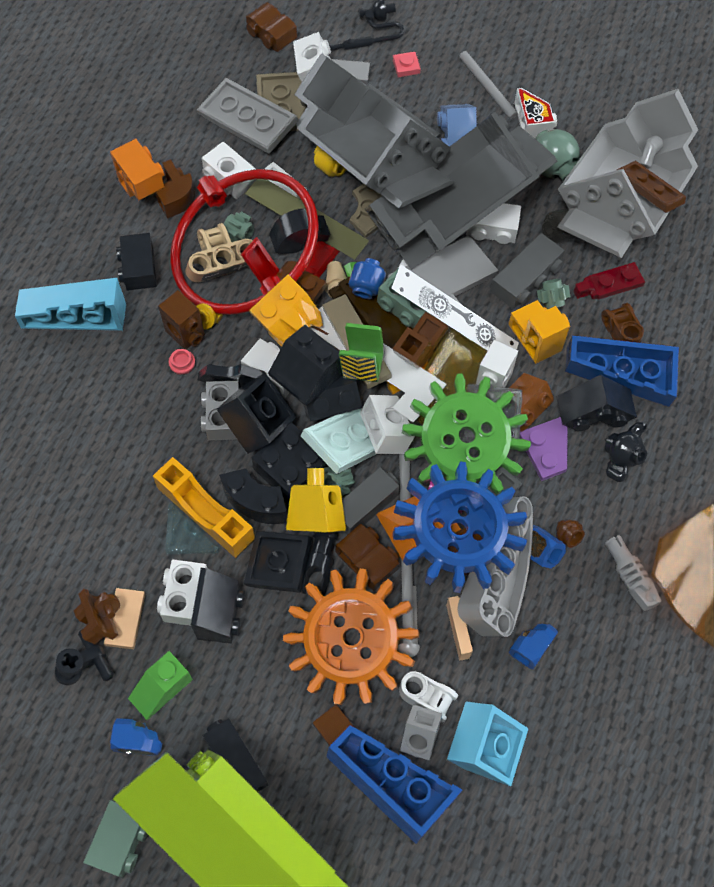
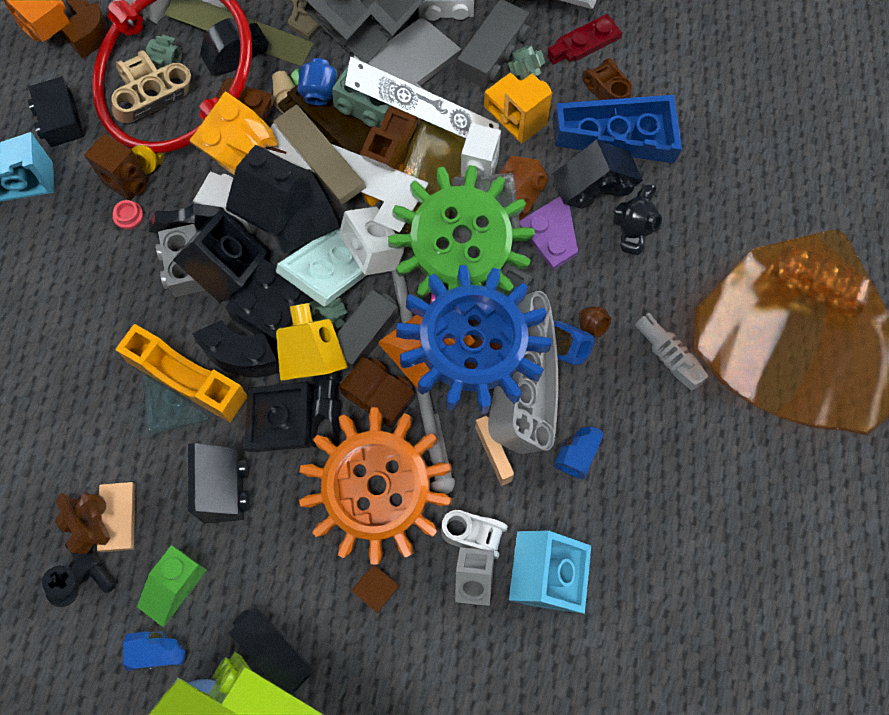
camera: 10 degrees left, 5 degrees up
white brick [157,559,207,626] -> none
red tile [240,237,279,285] -> none
red tile [305,241,340,278] -> none
blue wedge [326,725,462,844] -> none
bright green piece [339,323,384,382] -> none

